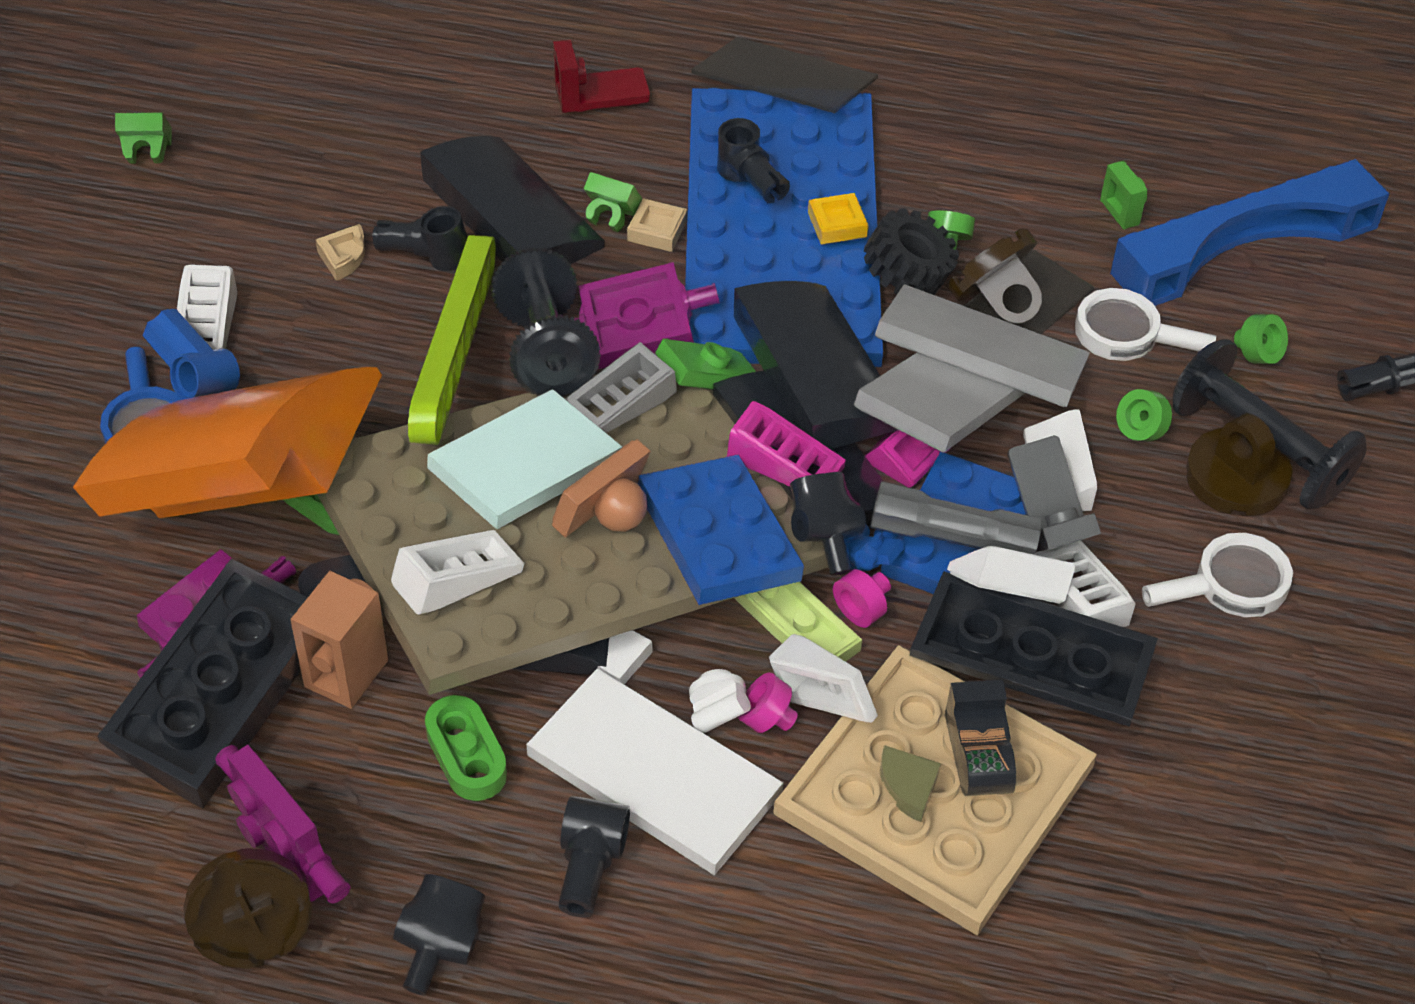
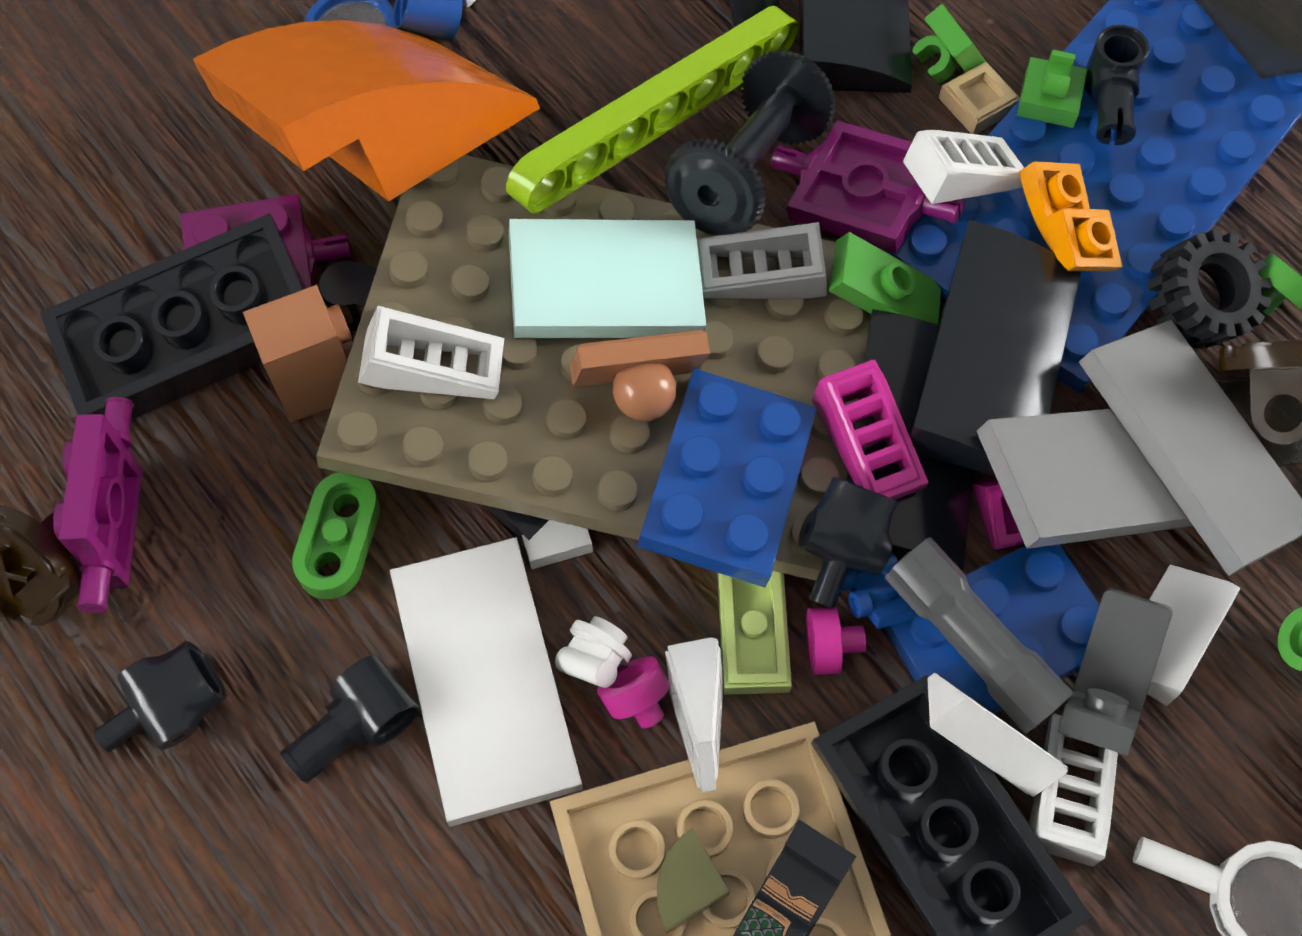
camera: 40 degrees right, 15 degrees up
yellow tile [808,193,868,244] -> none
none -> white slope [903,130,1024,204]
none -> bright green tile [1016,50,1087,128]
none -> light orange slope [1019,162,1123,271]

